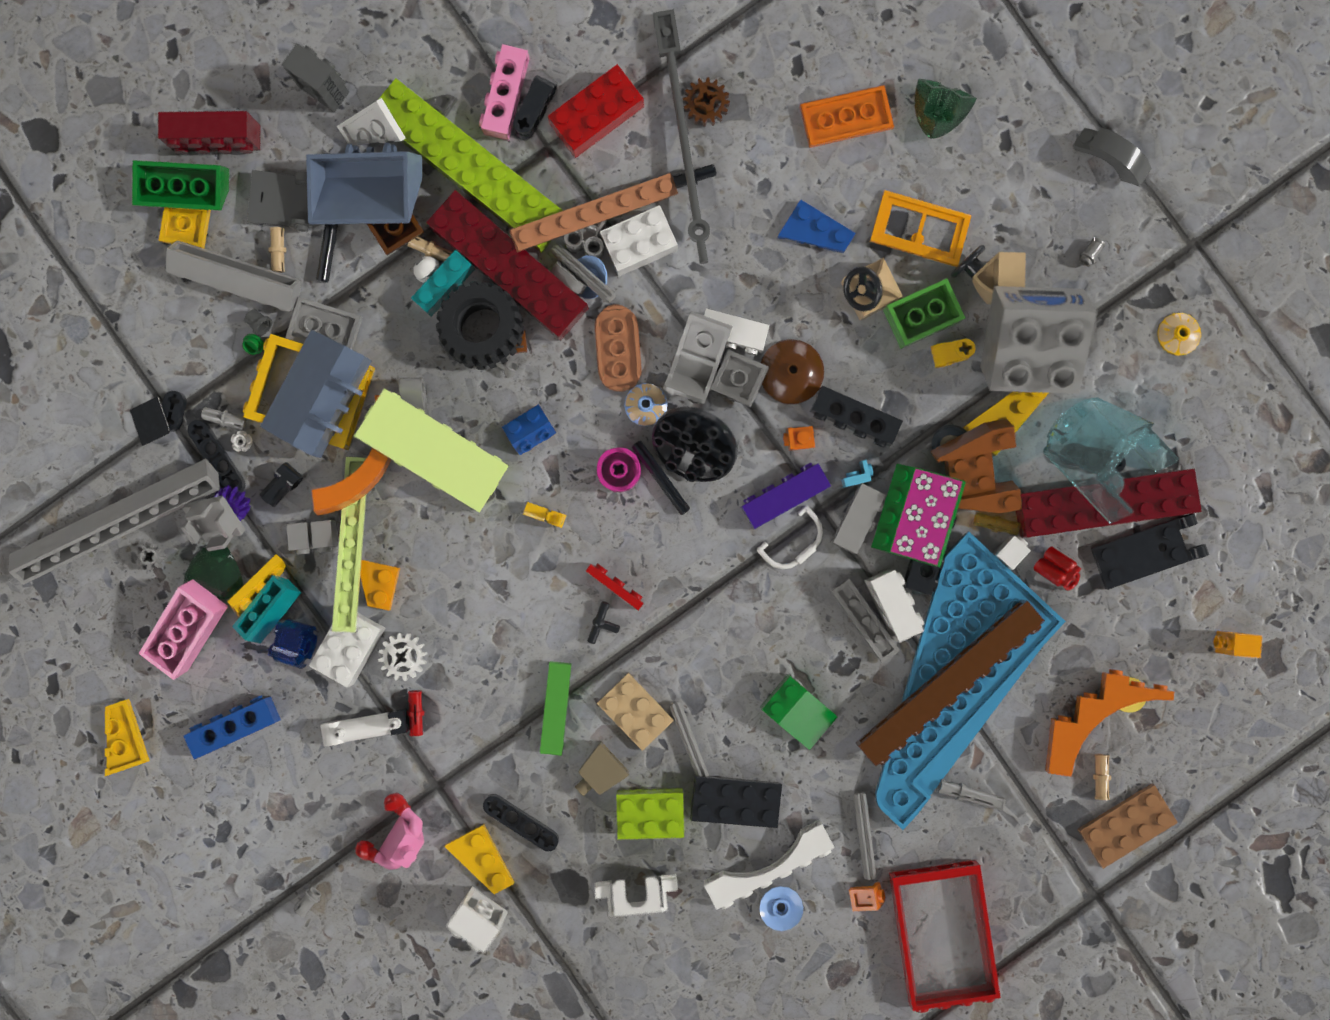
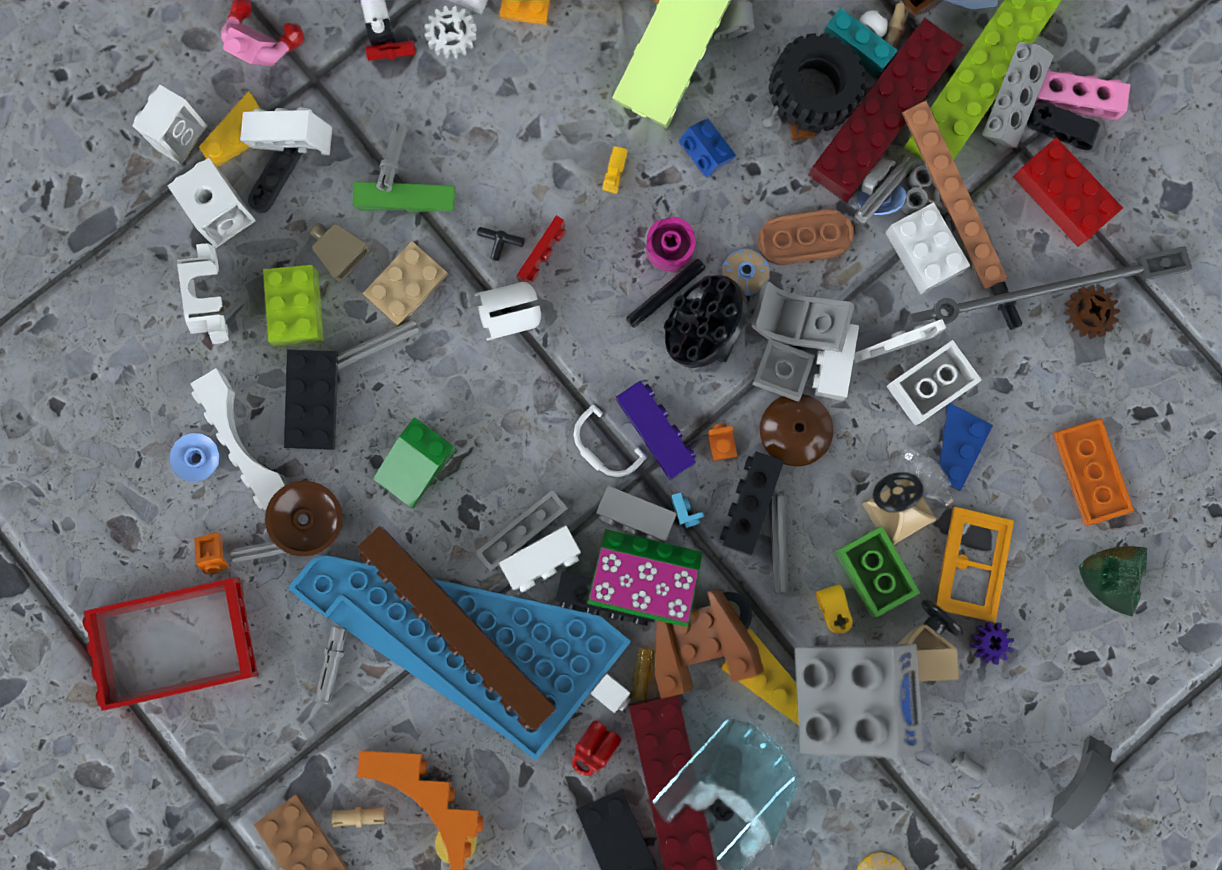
camera: 85 degrees right, 5 degrees down
none -> white brick [167,158,256,248]
none -> white wedge [240,107,332,155]
none -> reddish brown dish [265,481,342,556]
none -> light grey pin [376,123,408,192]
none -> white cylinder [474,282,541,341]
none -> light grey axle [770,495,788,593]
none -> white wing [853,319,946,364]
none -> white brick [886,340,982,426]
none -> clear piece [901,447,954,506]
none -> dark purple gear [970,621,1015,665]
none -> light grey brick [982,42,1054,148]

